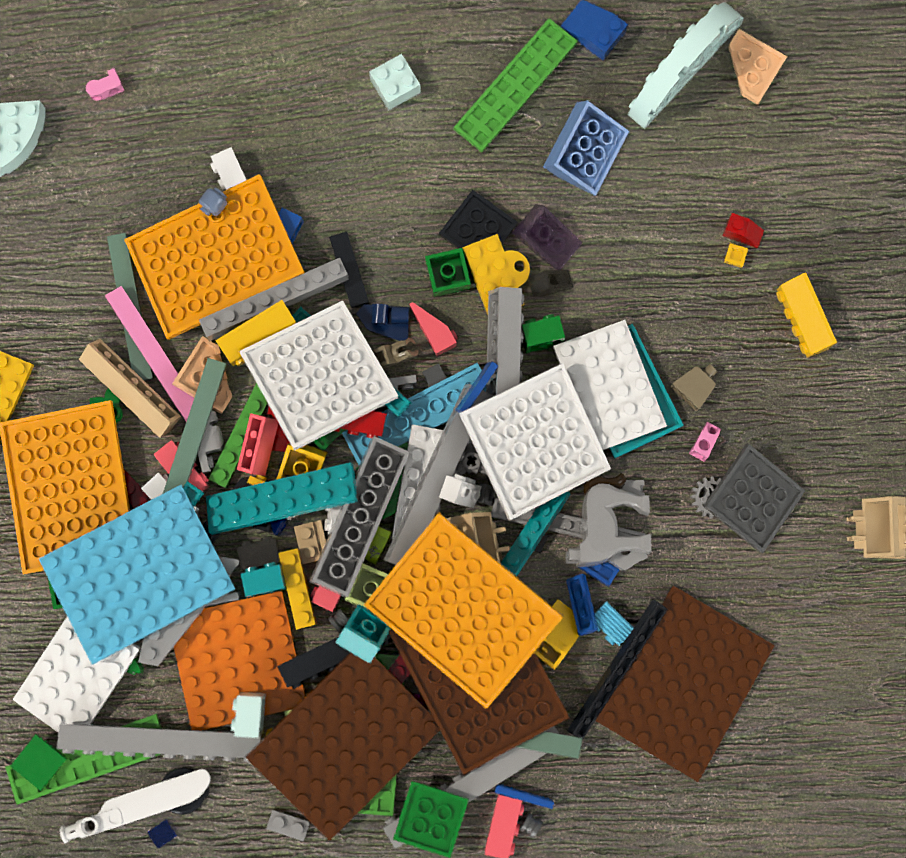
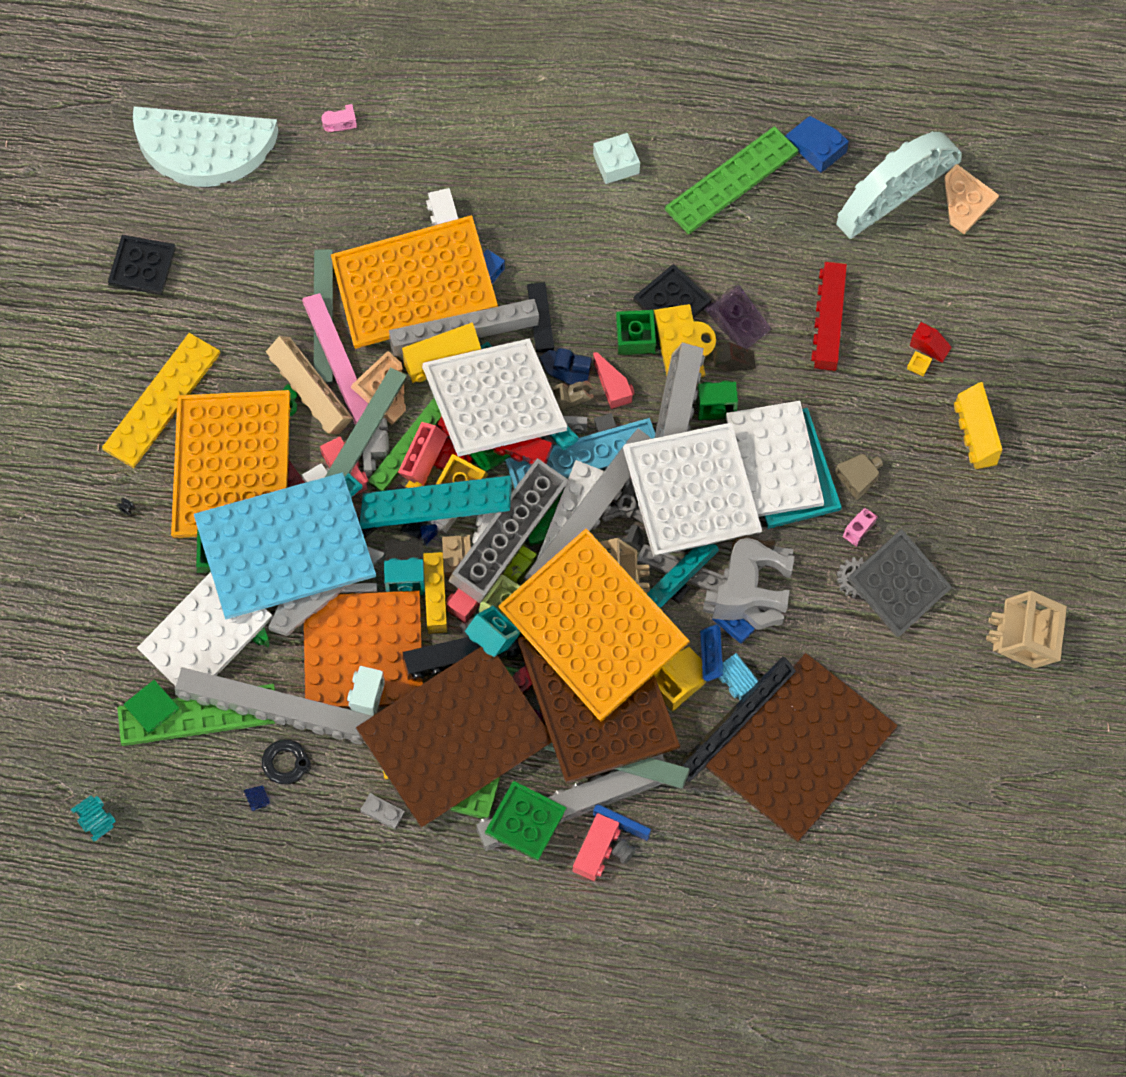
camera: 10 degrees right, 15 degrees down
white piece [60,769,211,844] -> none
sand blue head [199,187,227,216] -> none
white brick [439,474,481,508] -> none
blue tile [456,361,498,413] -> none
medium blue slope [543,101,629,196] -> none
none -> red brick [811,262,847,371]

